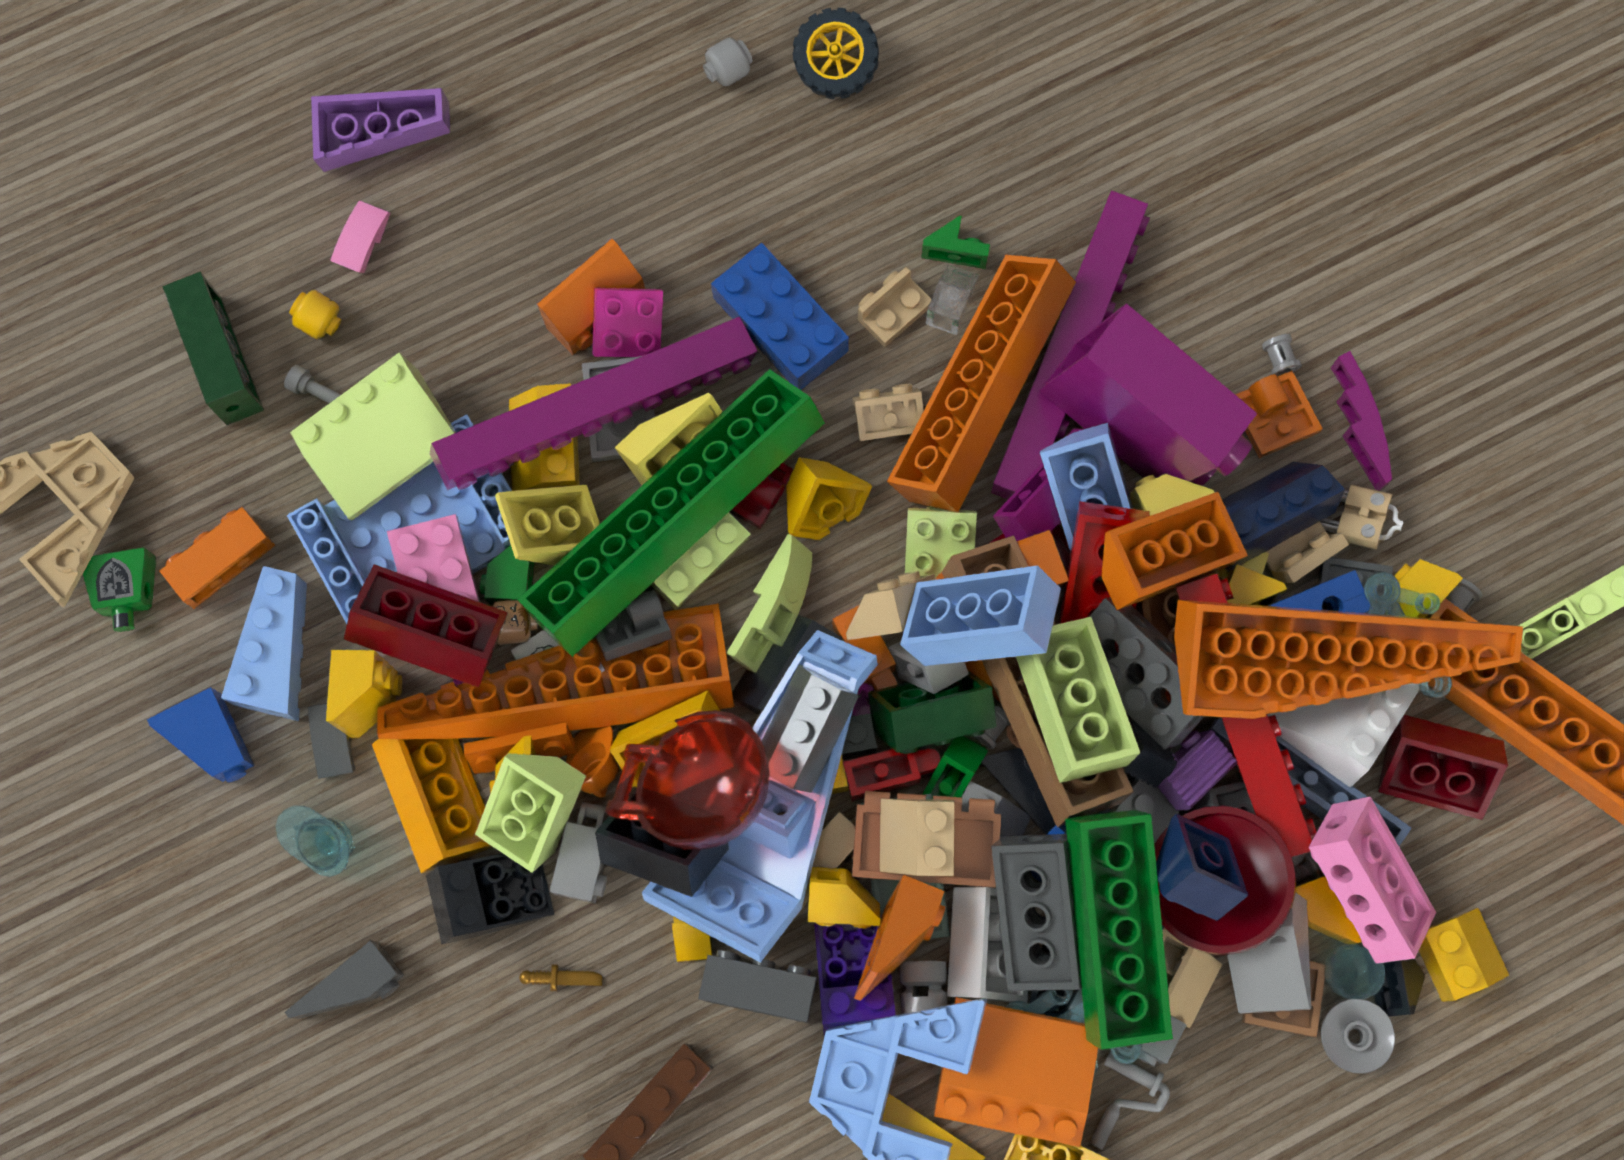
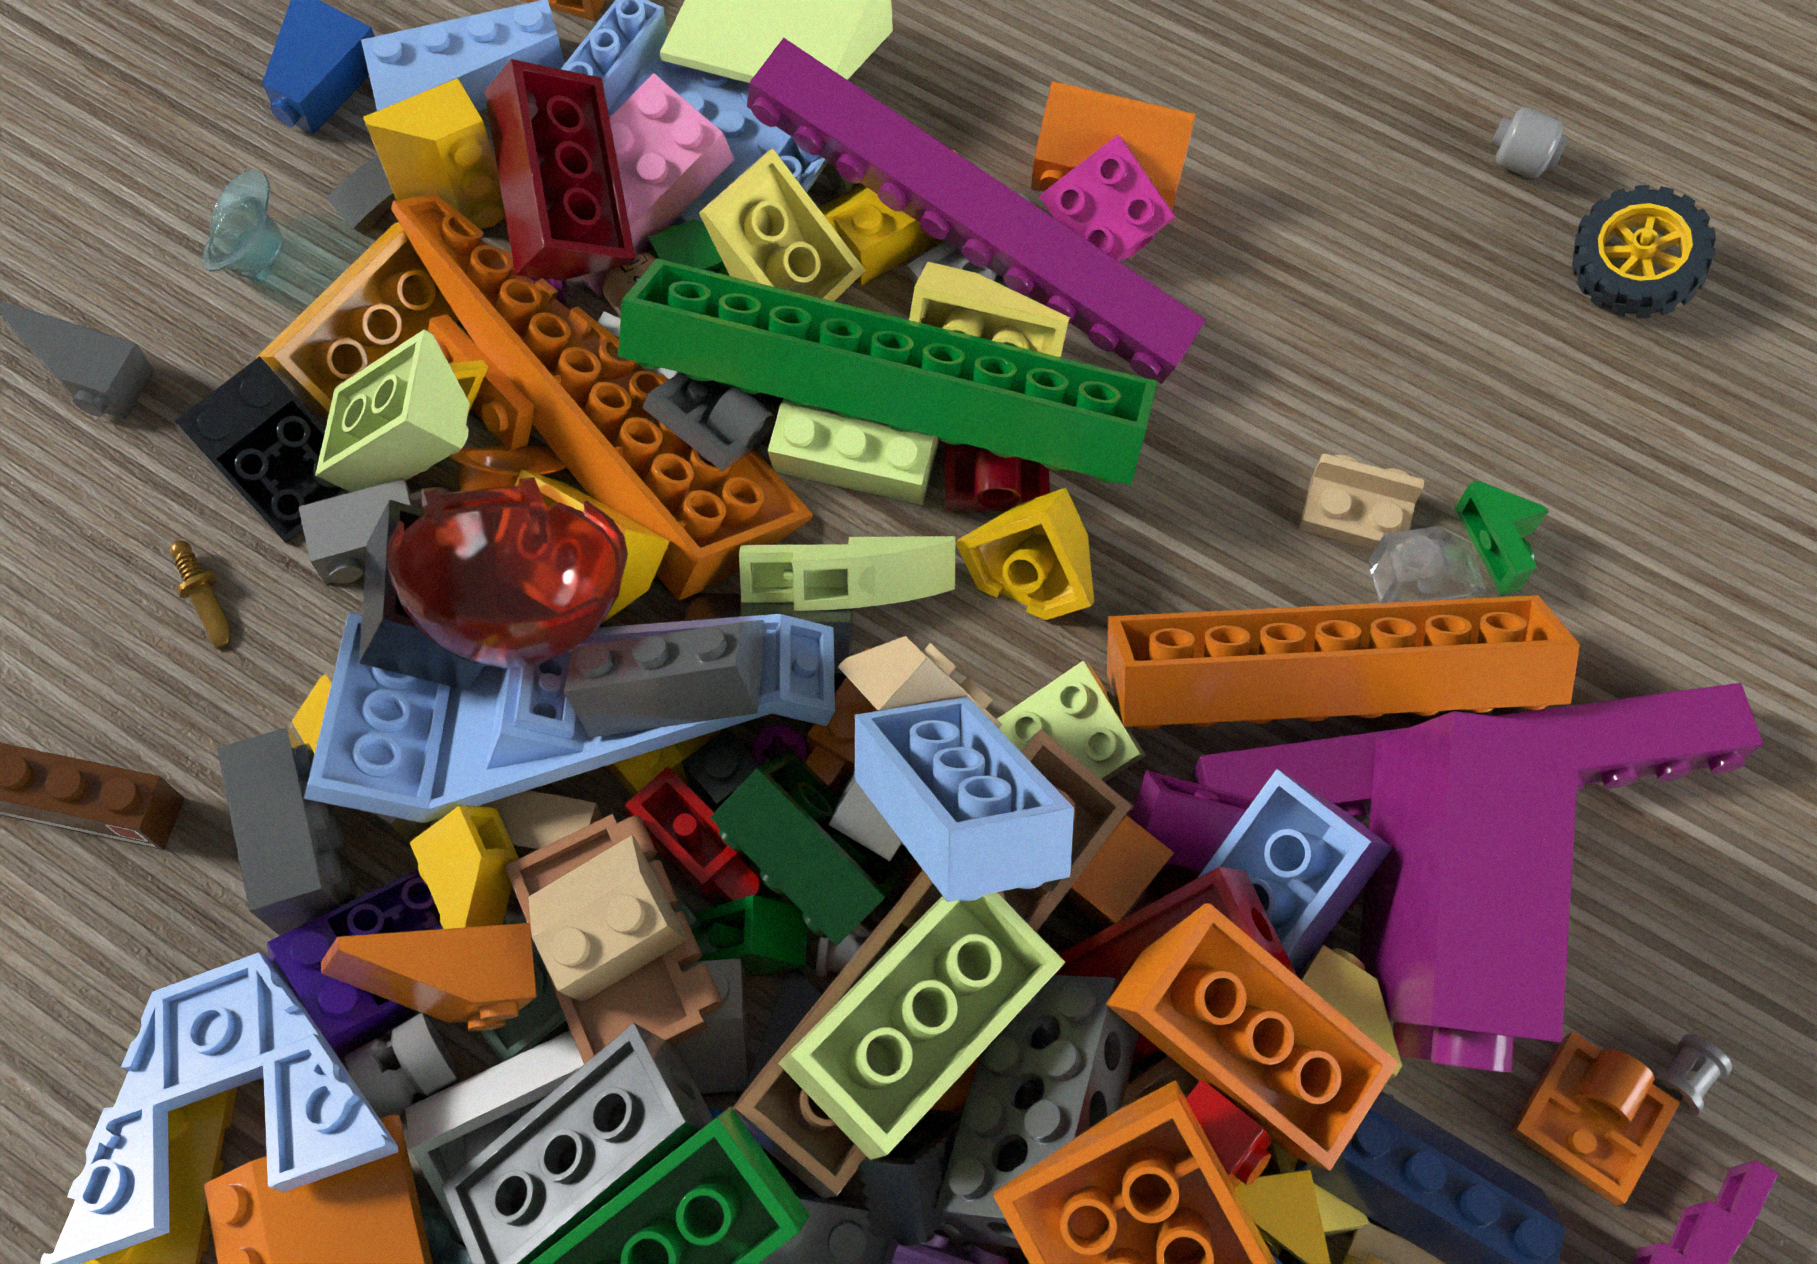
camera: 55 degrees right, 10 degrees down
blue brick [711,243,849,390] -> none
tan bracket [852,384,924,441] -> none

